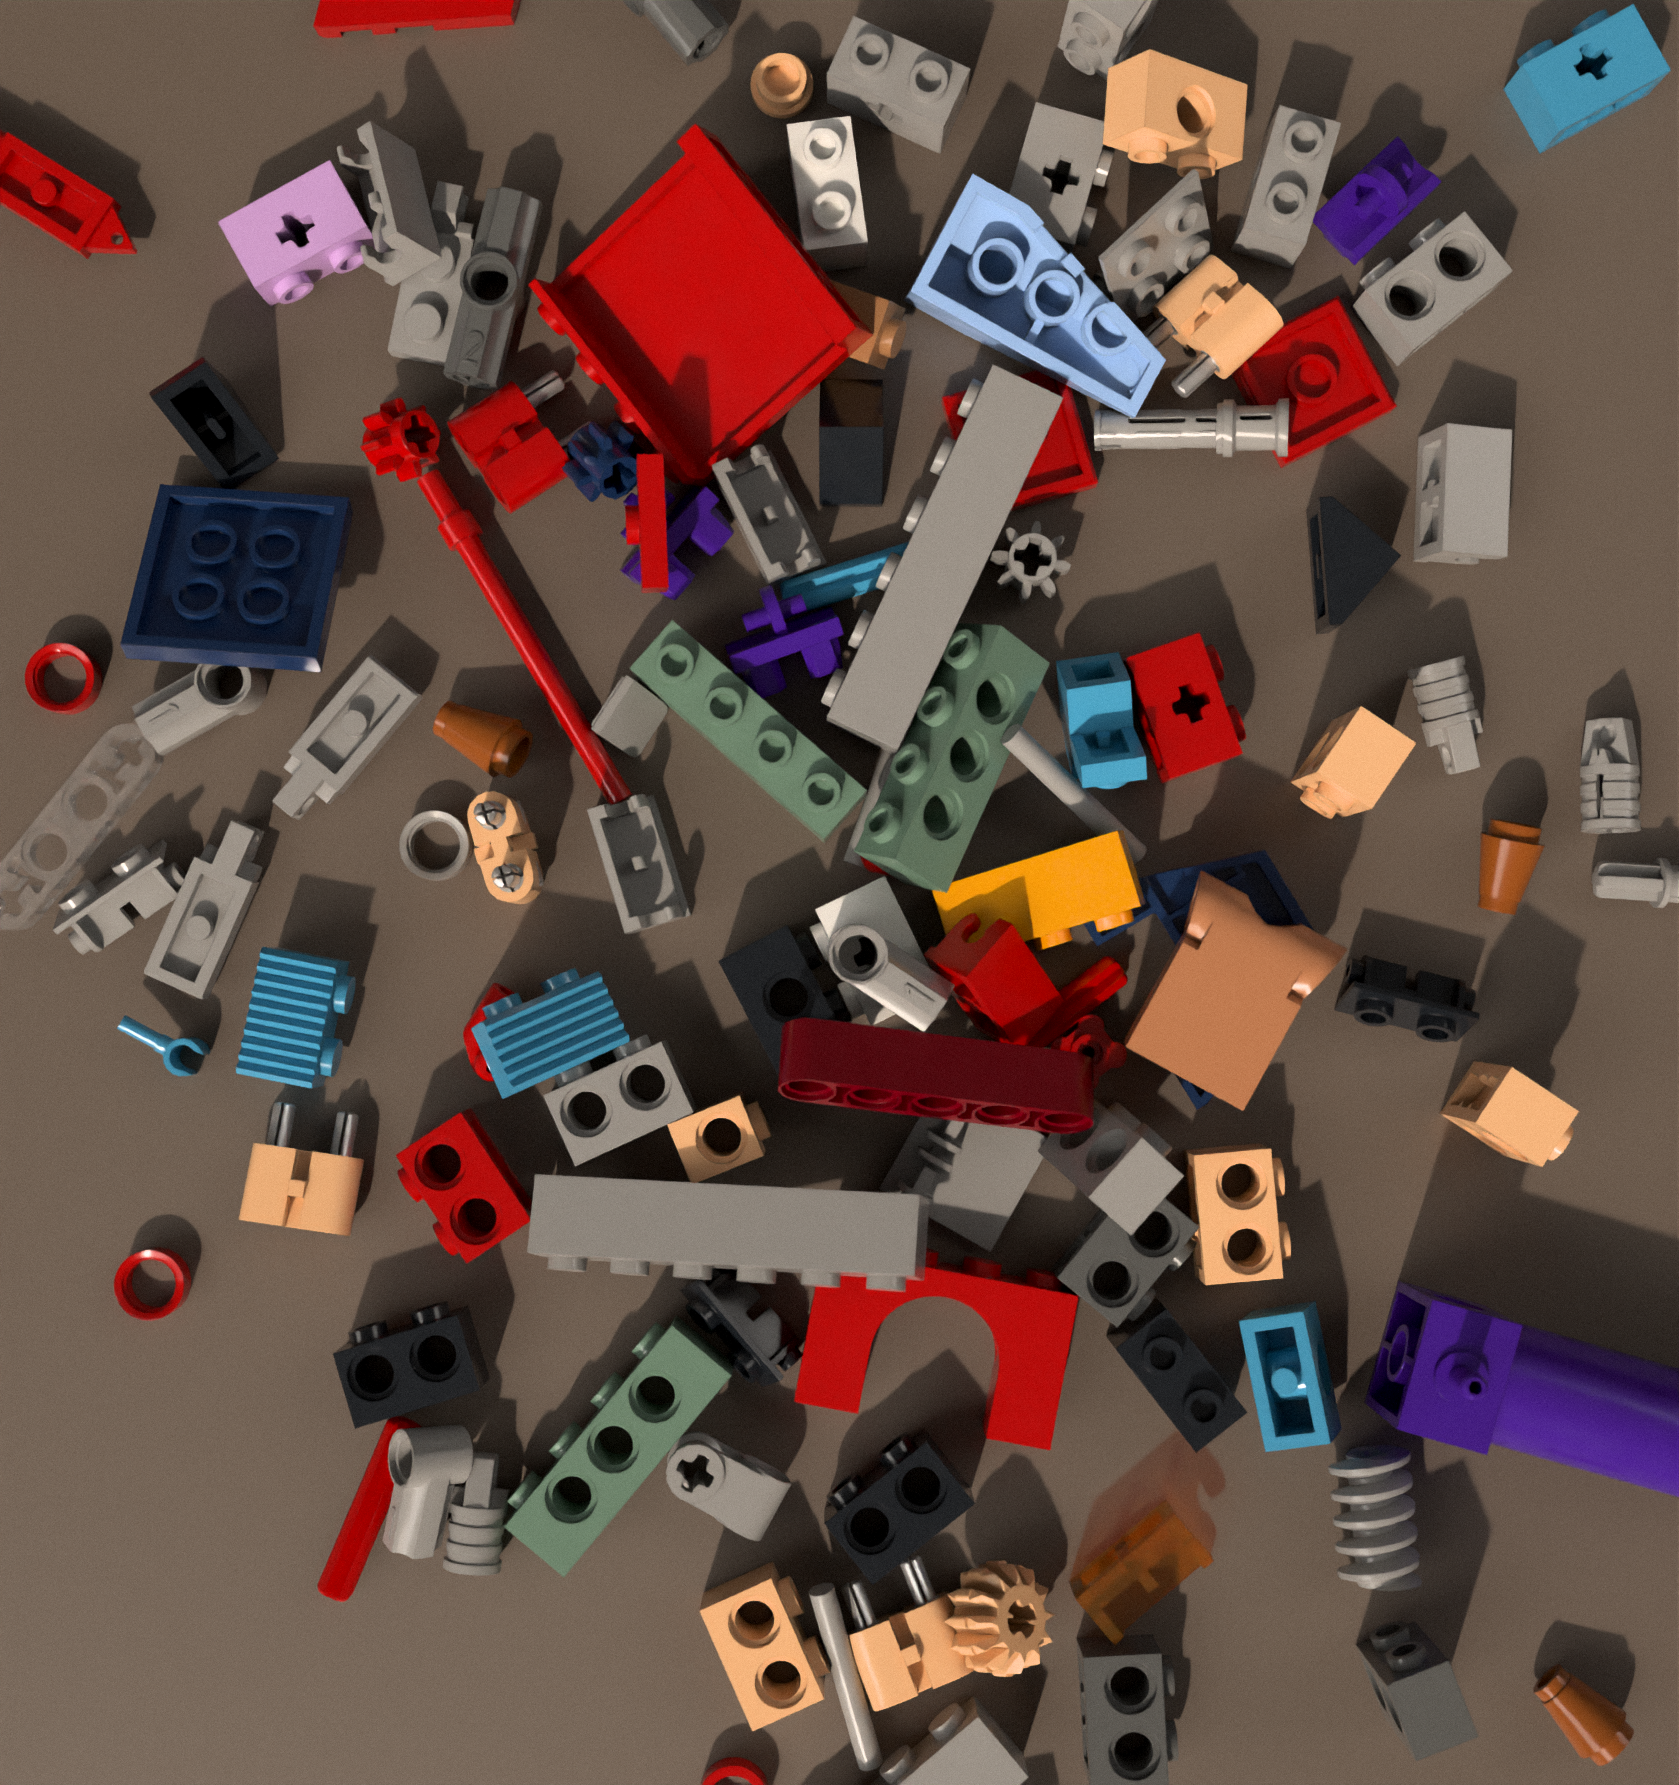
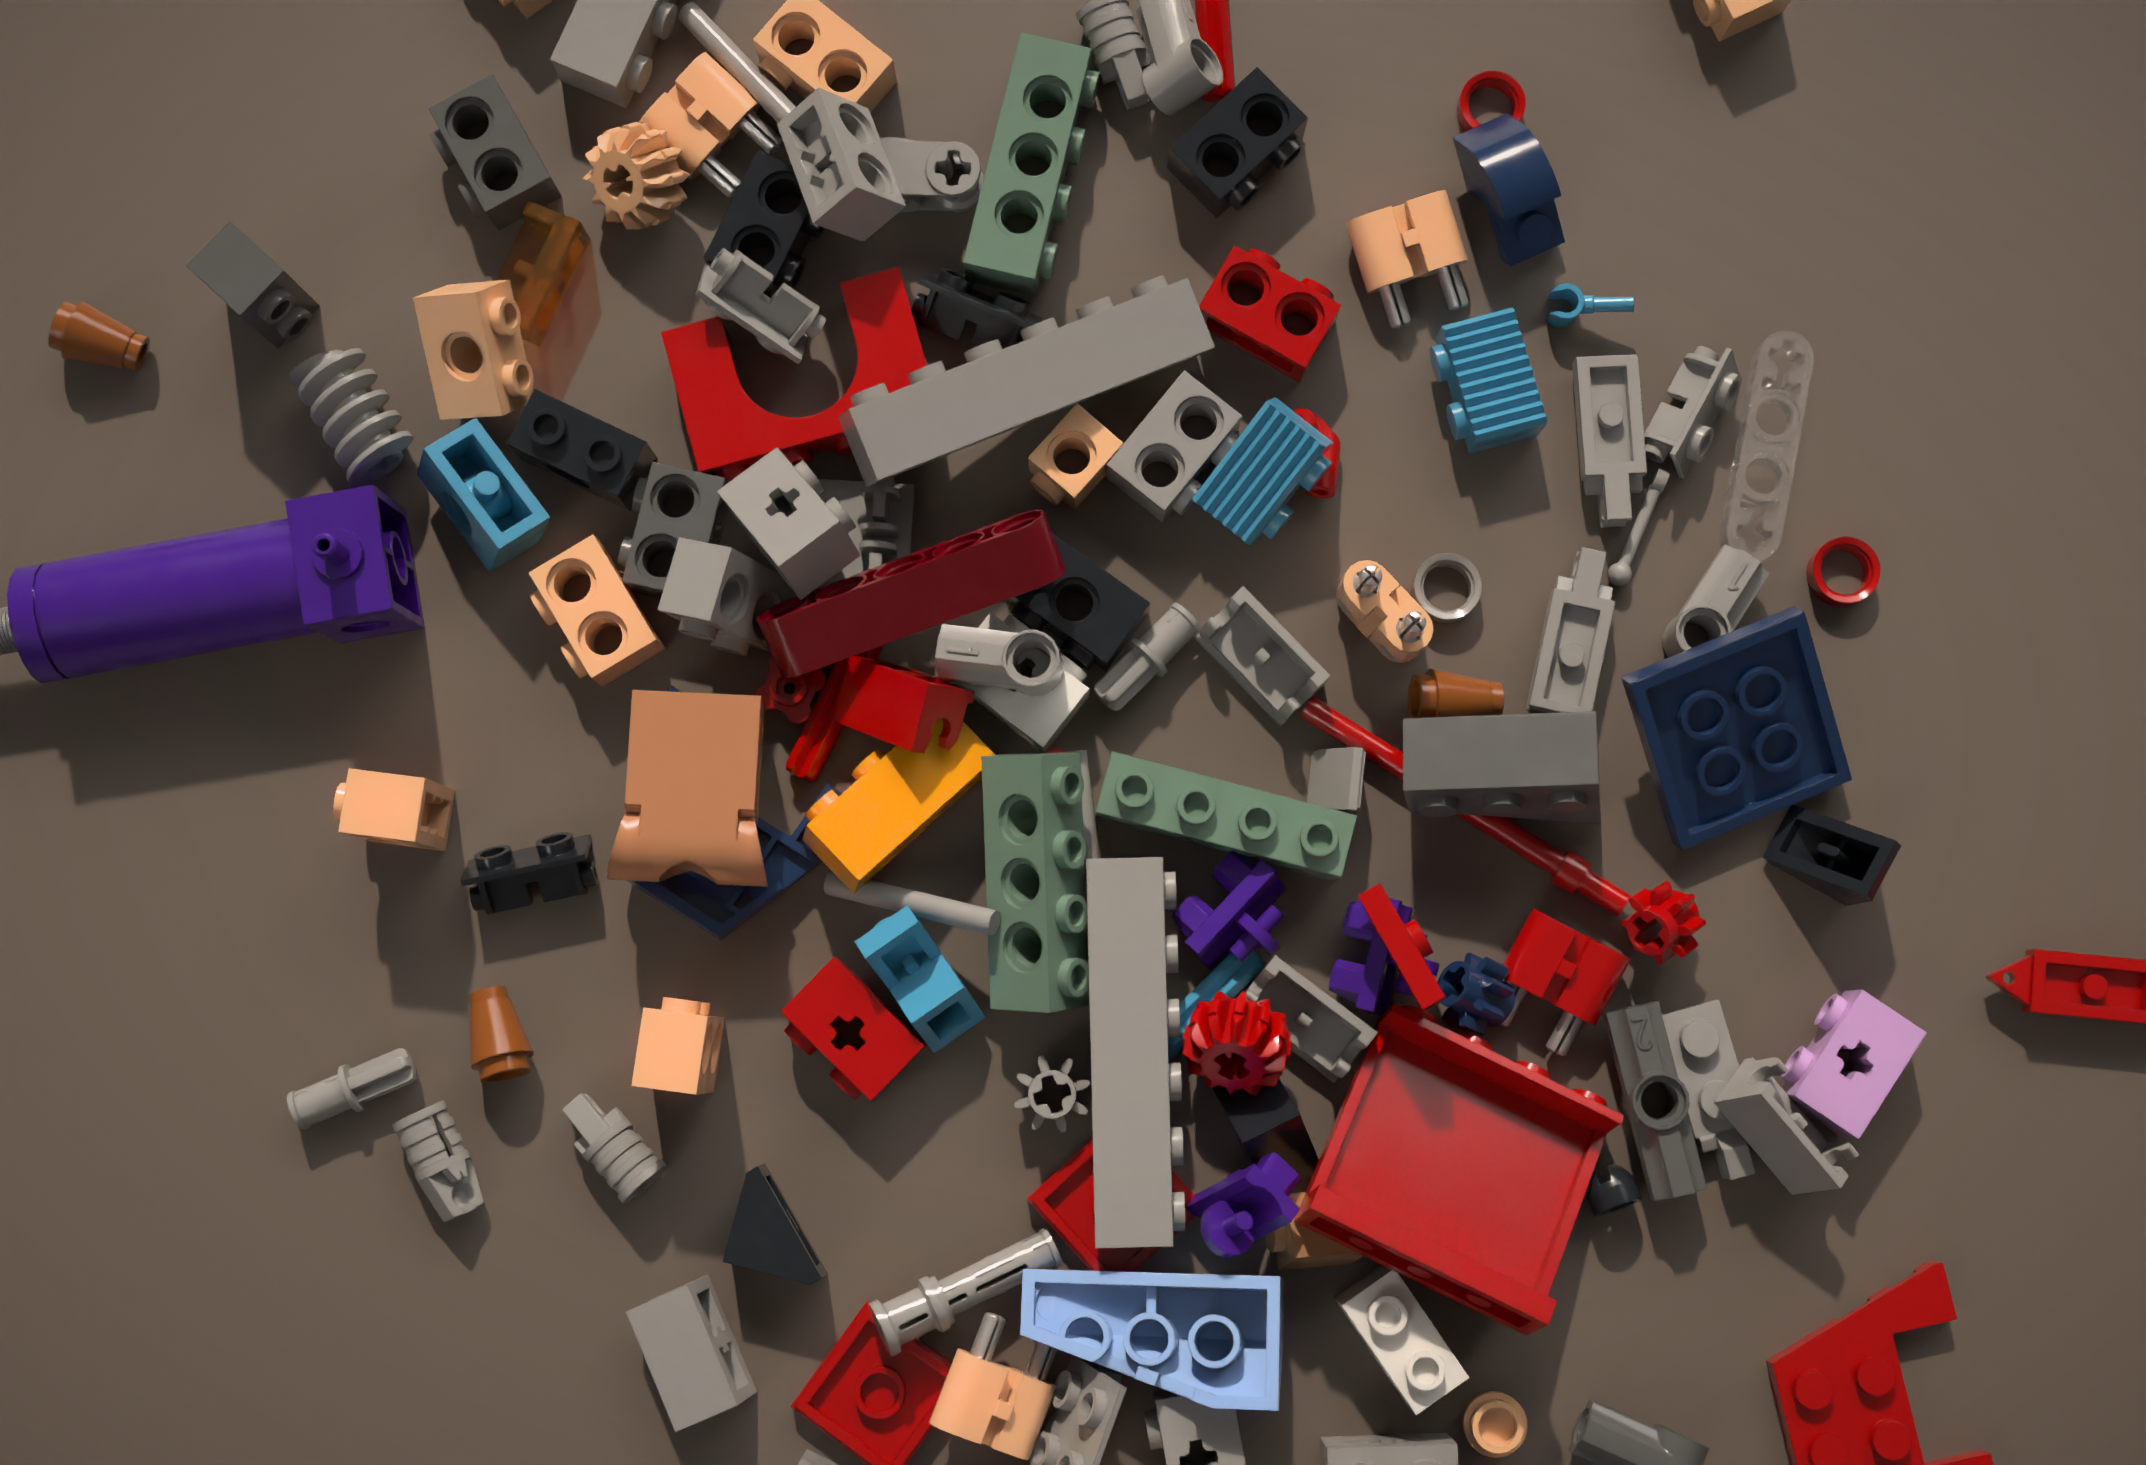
camera: 155 degrees right, 5 degrees down
none -> light nougat brick [413,280,534,420]
none -> light grey hinge [695,248,826,364]
none -> light grey brick [717,447,861,600]
none -> light grey brick [777,87,906,242]
none -> light grey axle [1093,602,1202,712]
none -> red gear [1182,990,1292,1097]
none -> dark purple hips [1186,1152,1300,1258]
none -> dark grey wedge [1403,711,1601,824]
none -> dark blue brick [1453,113,1565,267]
none -> black hinge [1586,1164,1642,1217]
none -> light grey hinge [1607,467,1670,586]

